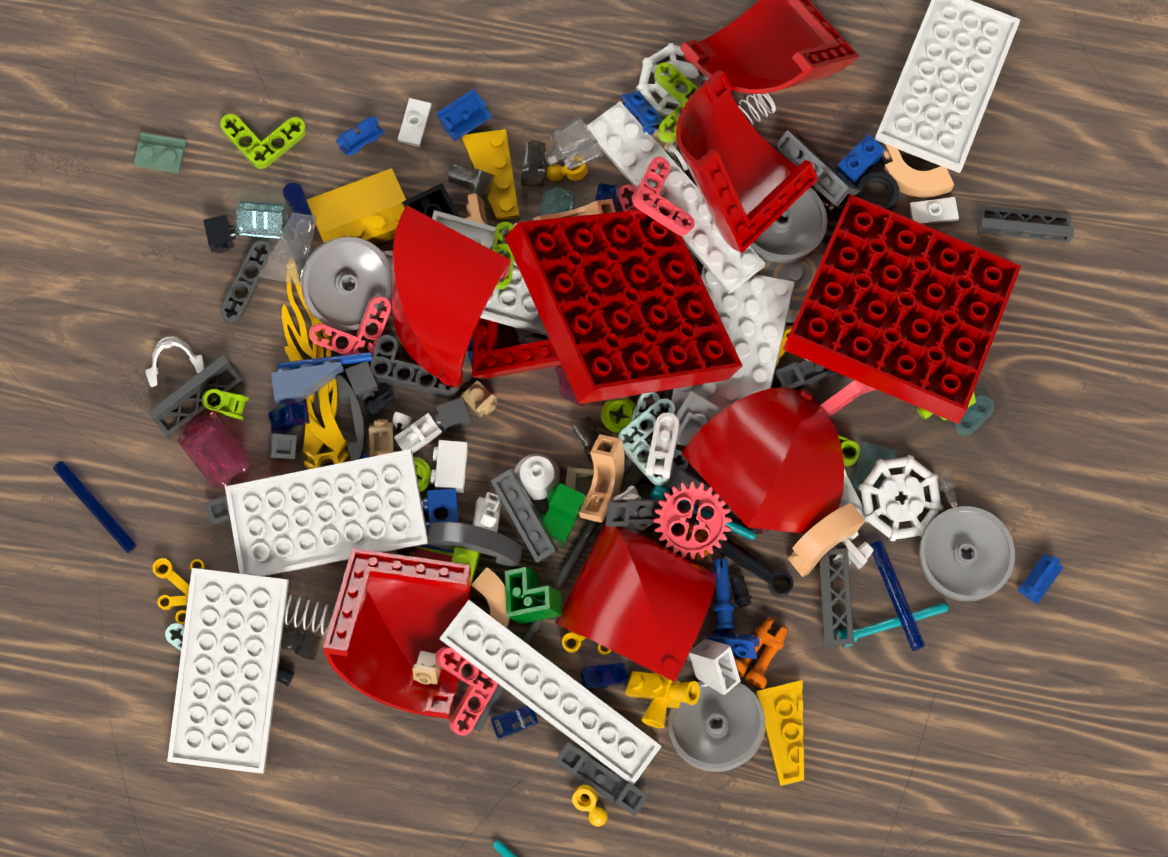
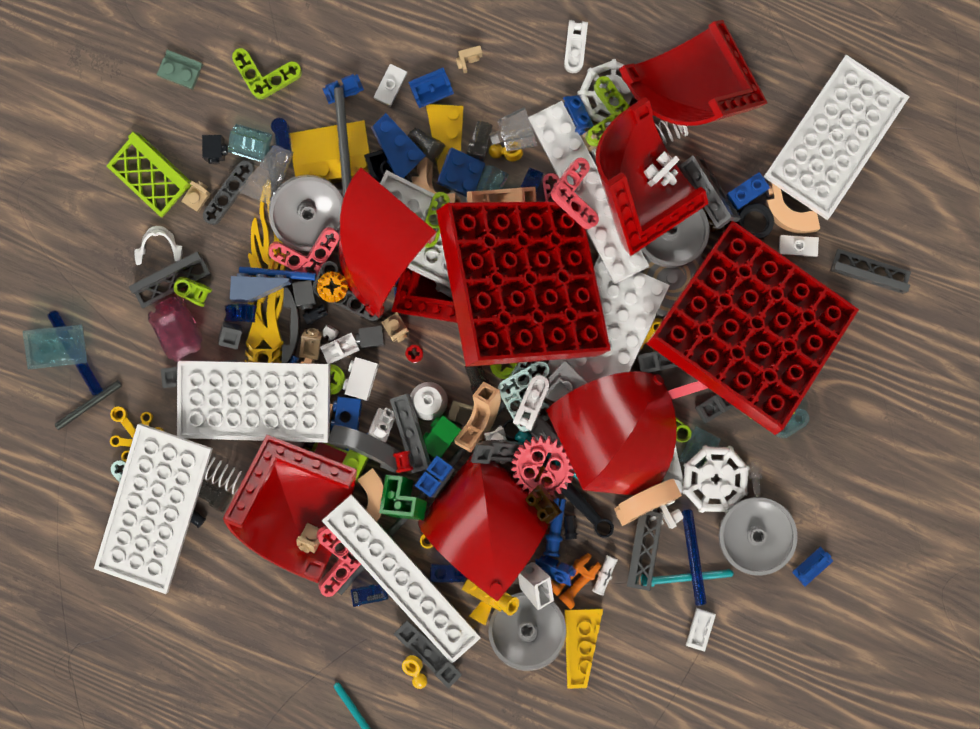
camera: 20 degrees right, 10 degrees up
none -> clear light blue slope [23,324,88,370]
none -> pearl dark grey bar [54,380,122,430]
none -> lime fence [106,132,192,217]
none -> tan bracket [181,181,211,213]
none -> light orange gear [317,271,348,302]
none -> dark grey piece [334,87,352,198]
none -> blue wing [371,113,426,178]
none -> red bush [393,450,413,473]
none -> red bush [405,345,423,363]
none -> blue hips [415,456,455,498]
none -> blue plate [437,148,485,197]
none -> tan bracket [456,45,482,74]
none -> dark brown hips [526,484,562,524]
none -> white plate [564,20,588,73]
none -> white pin [592,555,618,596]
none -> white hips [644,151,680,187]
none -> white plate [686,608,716,652]
none -> dark grey slope [695,394,734,424]

